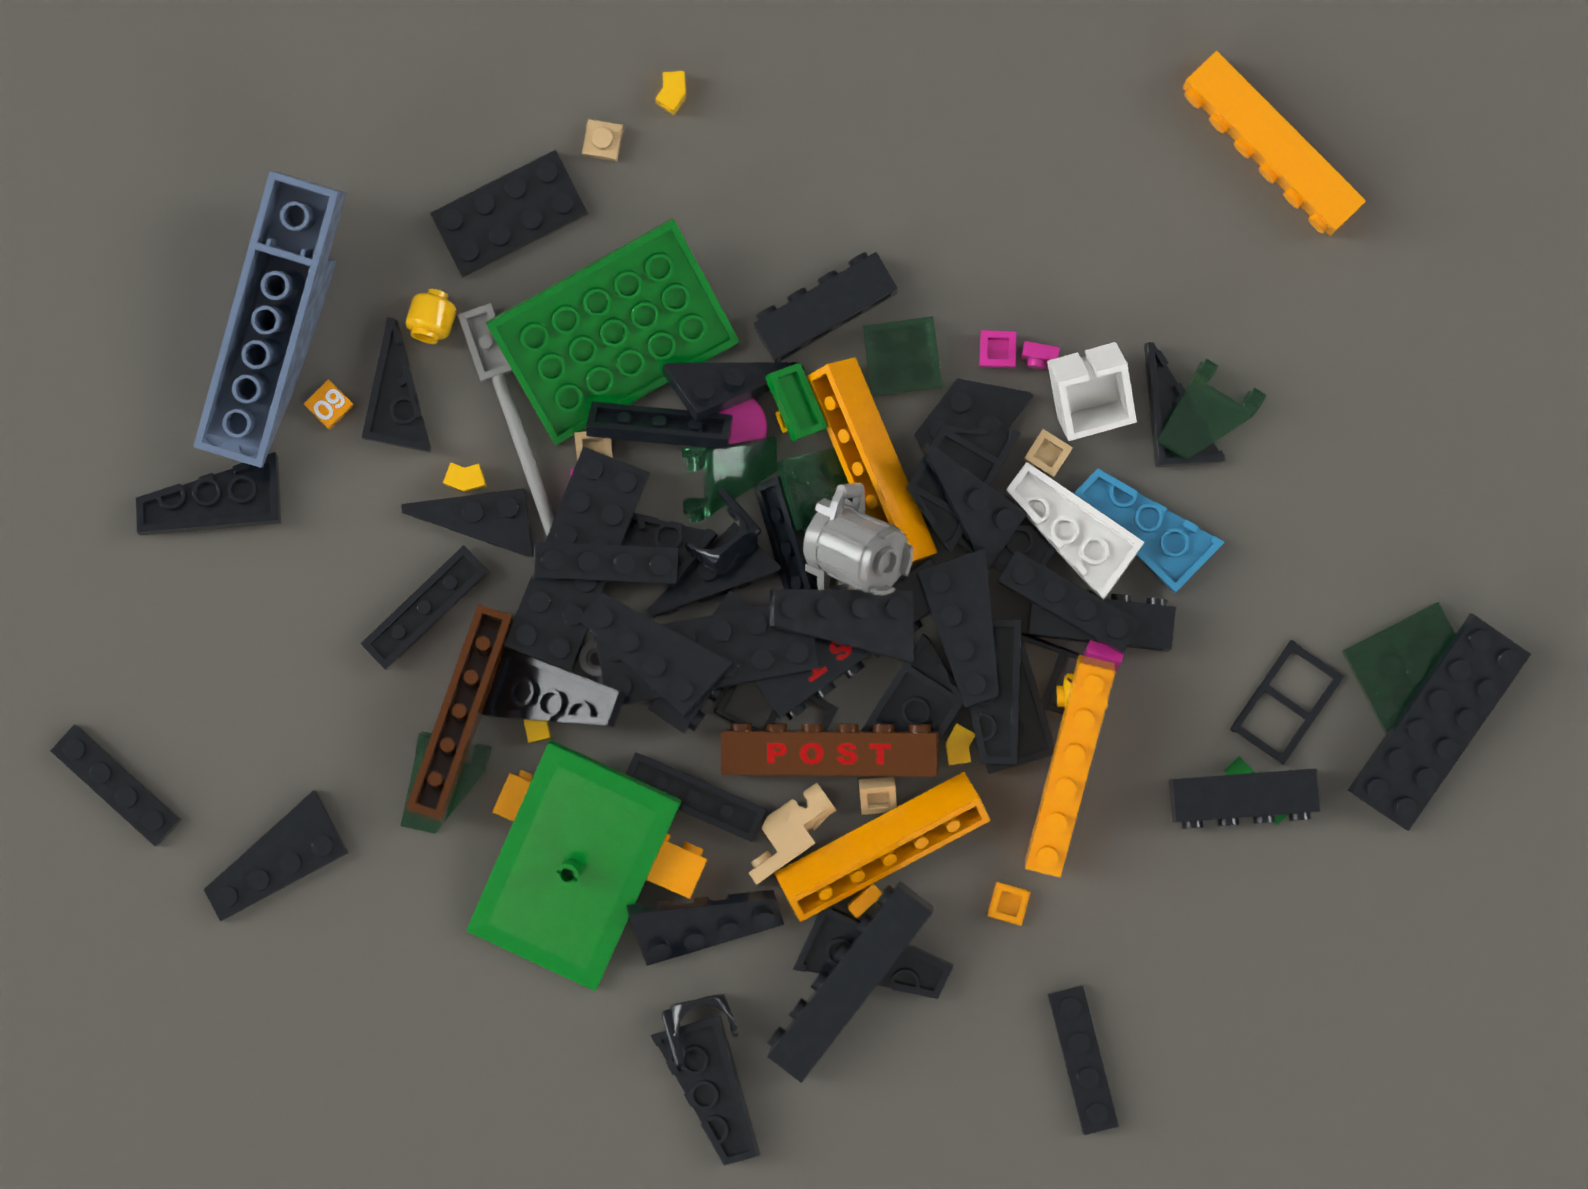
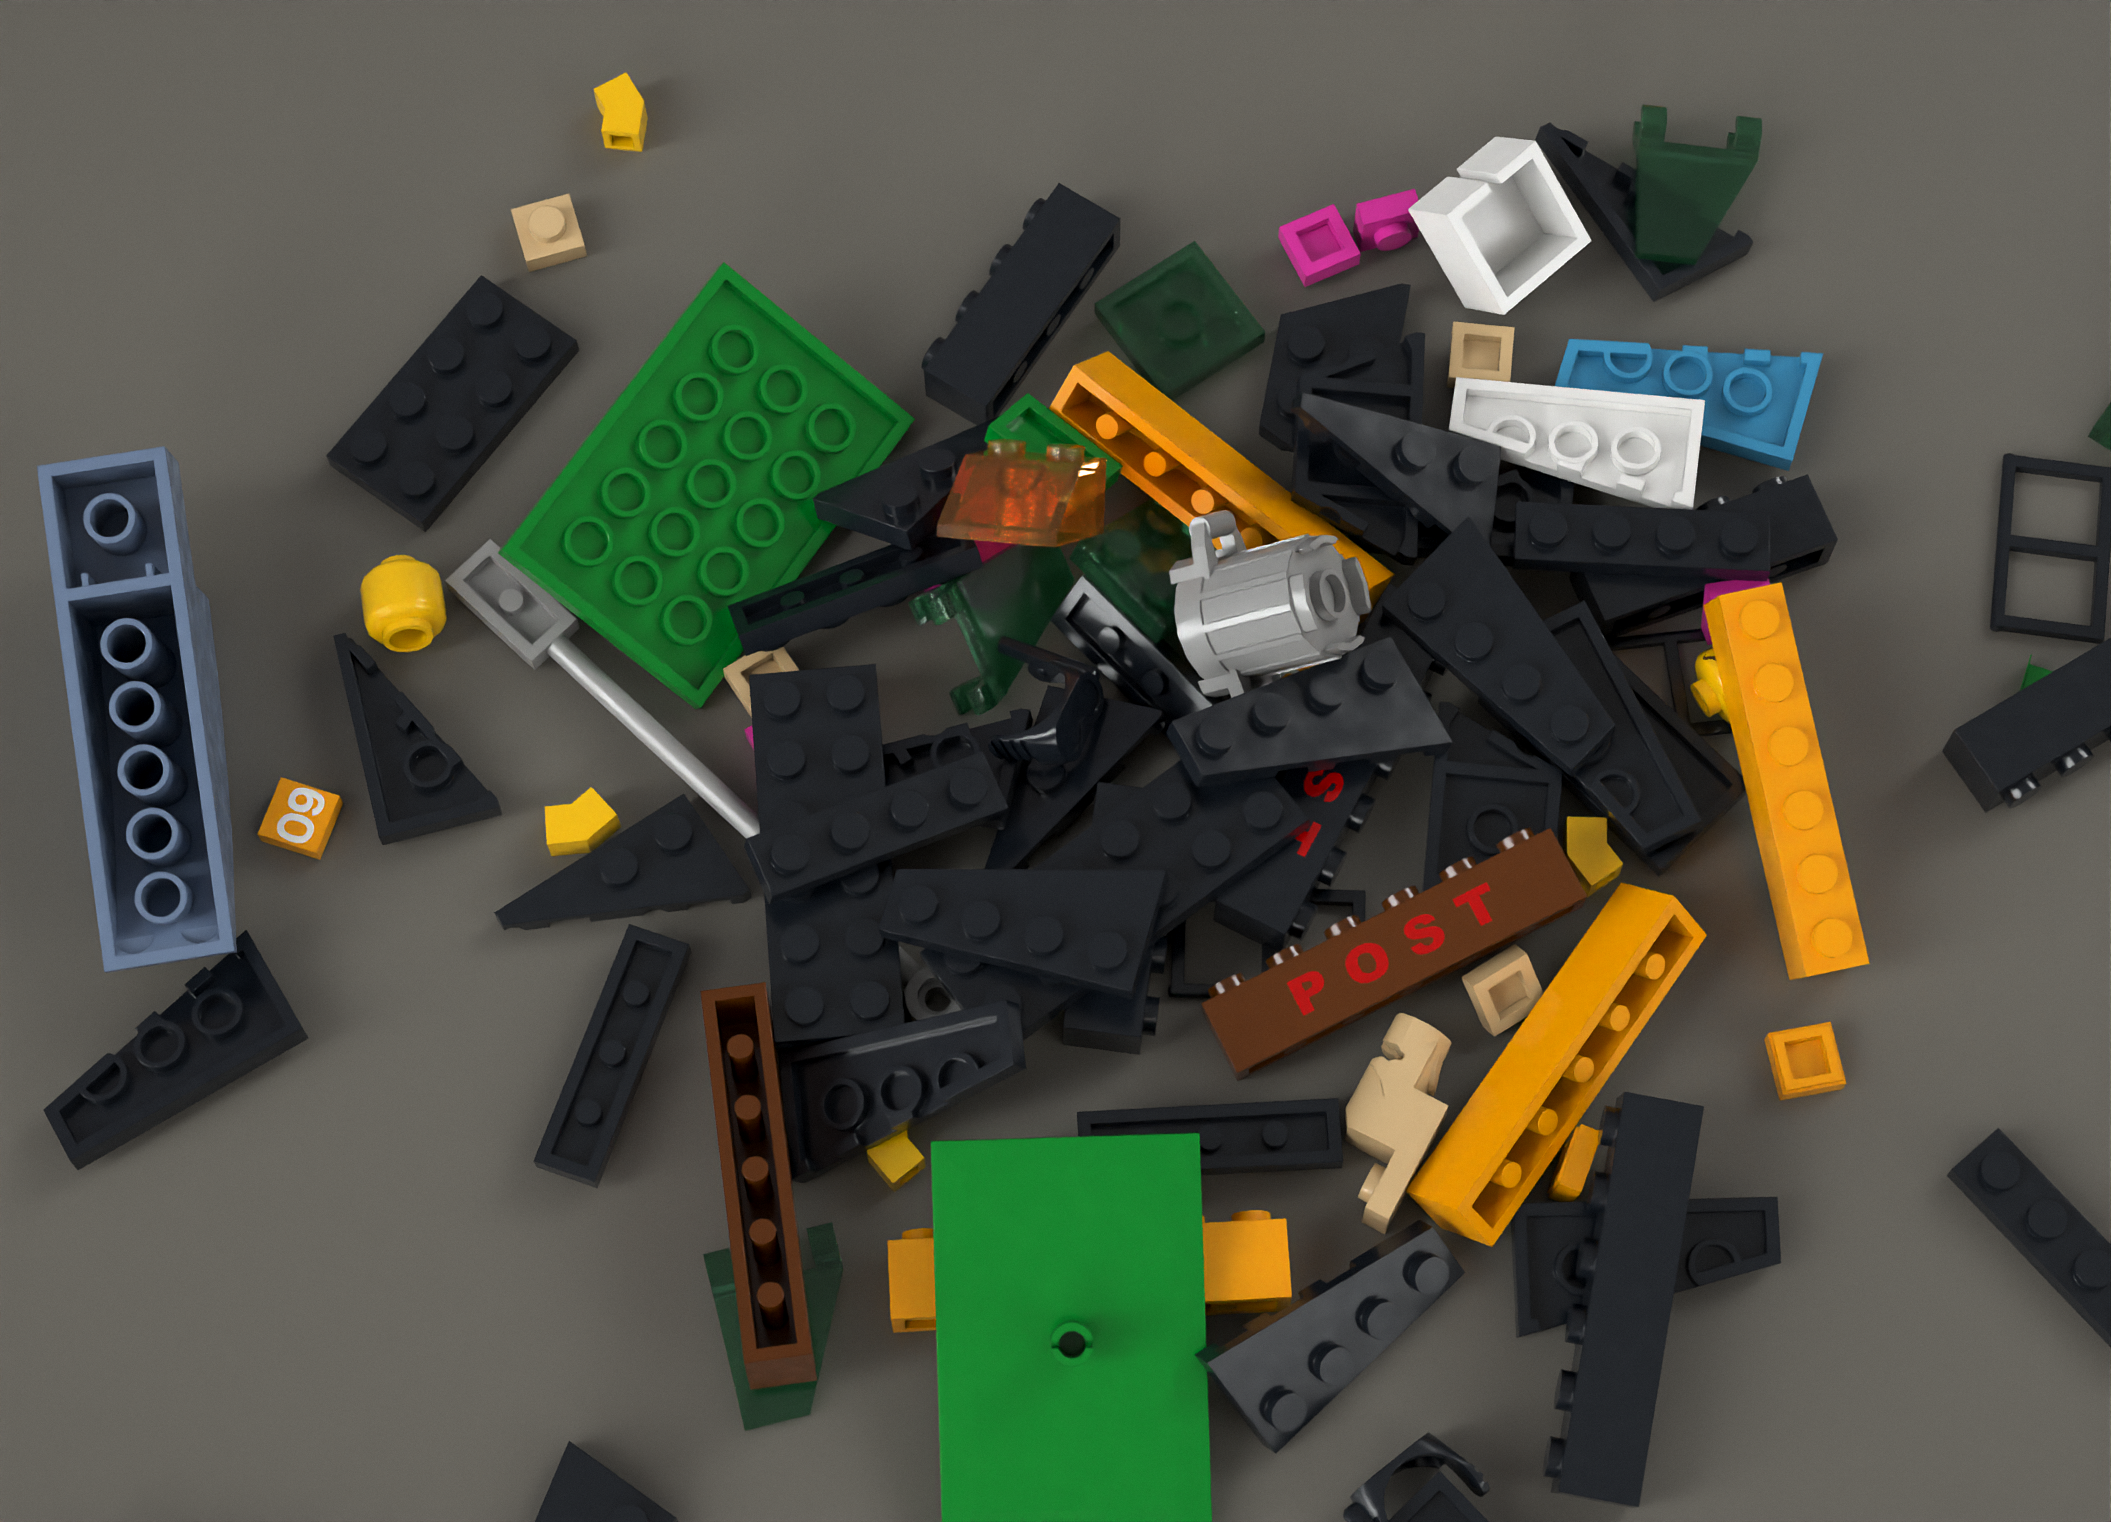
camera: 30 degrees left, 15 degrees down
none -> clear orange slope [937,439,1107,547]

